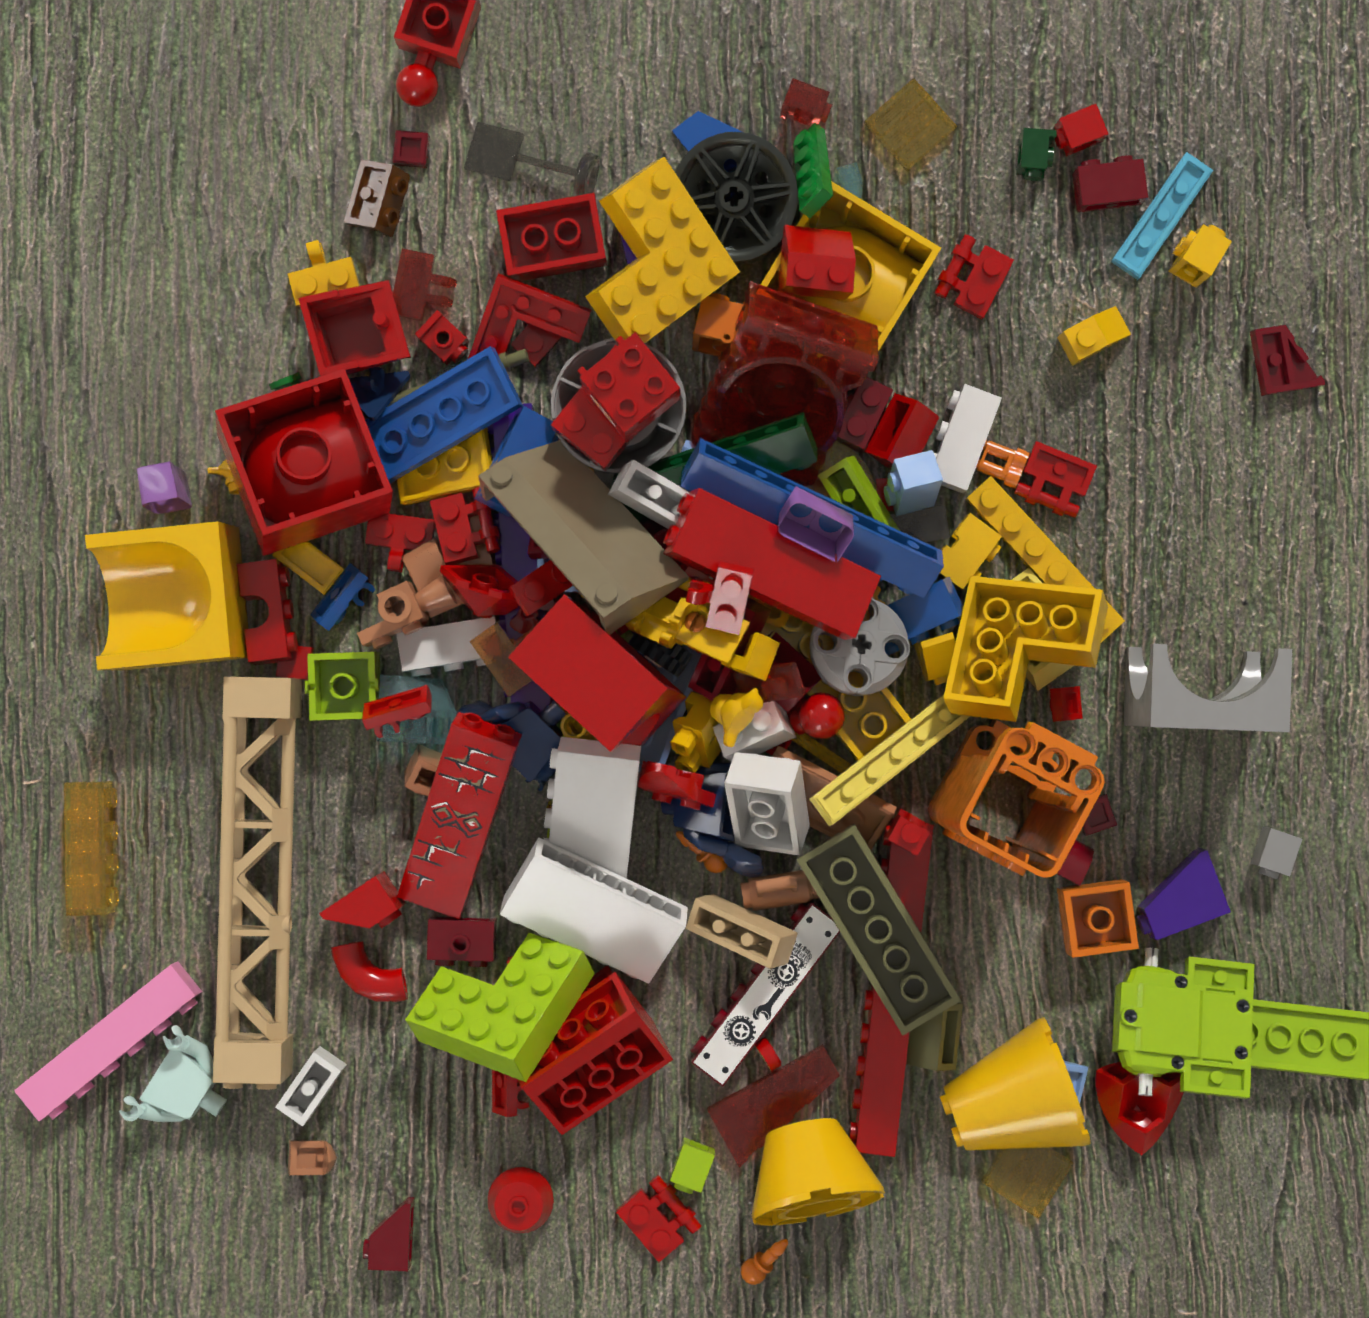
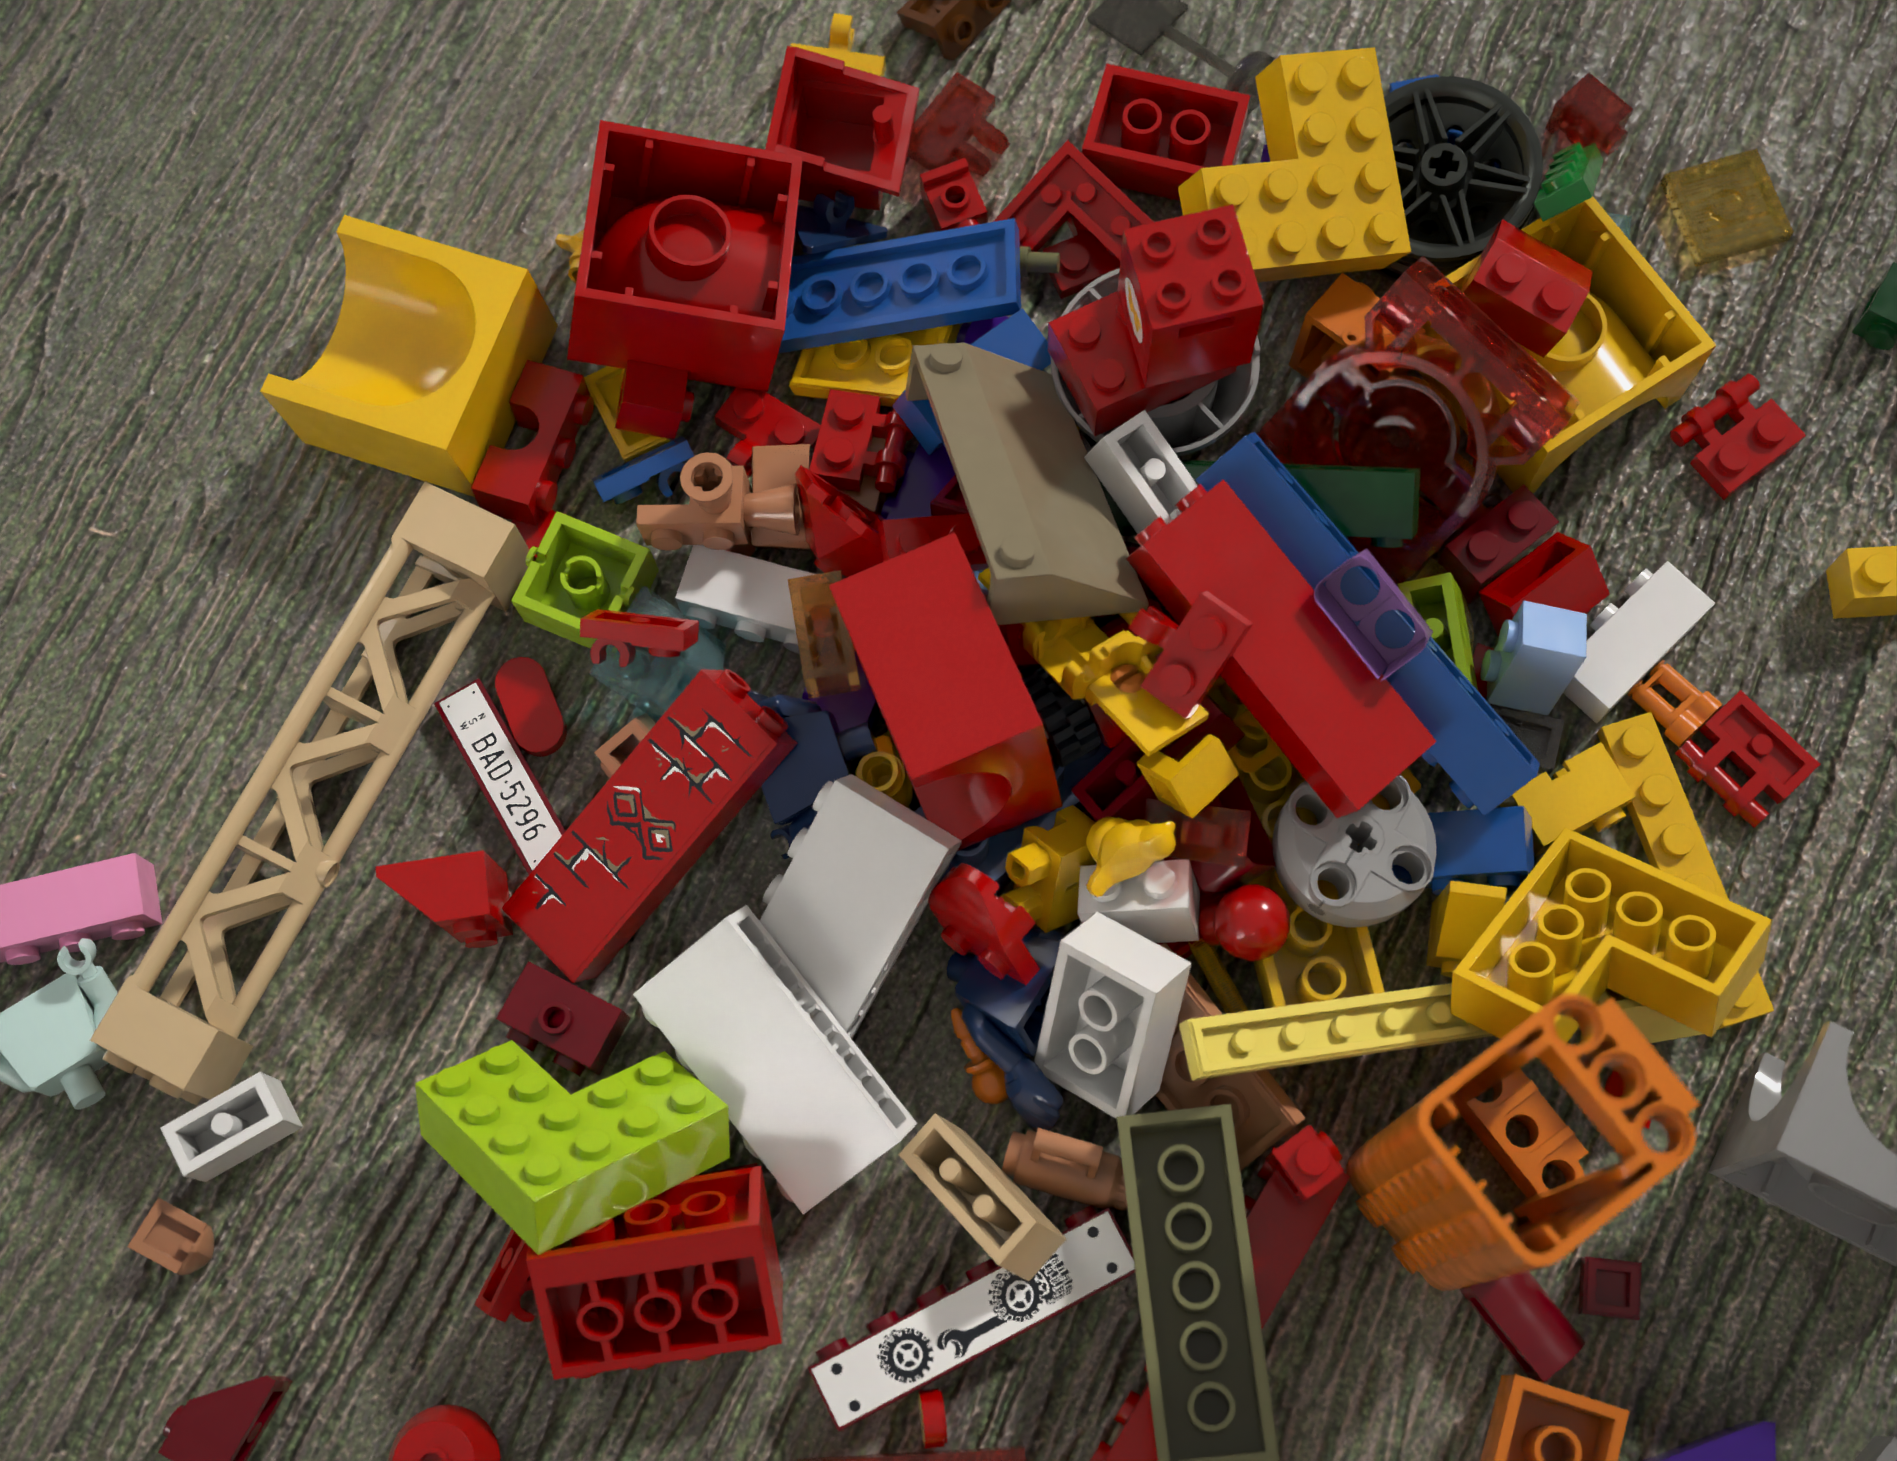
camera: 30 degrees right, 15 degrees down
clear yellow brick [64,781,119,916] -> none
medium lavender piece [137,461,192,514] -> none
red cylinder [331,941,408,1002] -> none
none -> white tile [434,678,566,874]
none -> red tile [495,657,567,757]
none -> red brick [615,359,694,440]

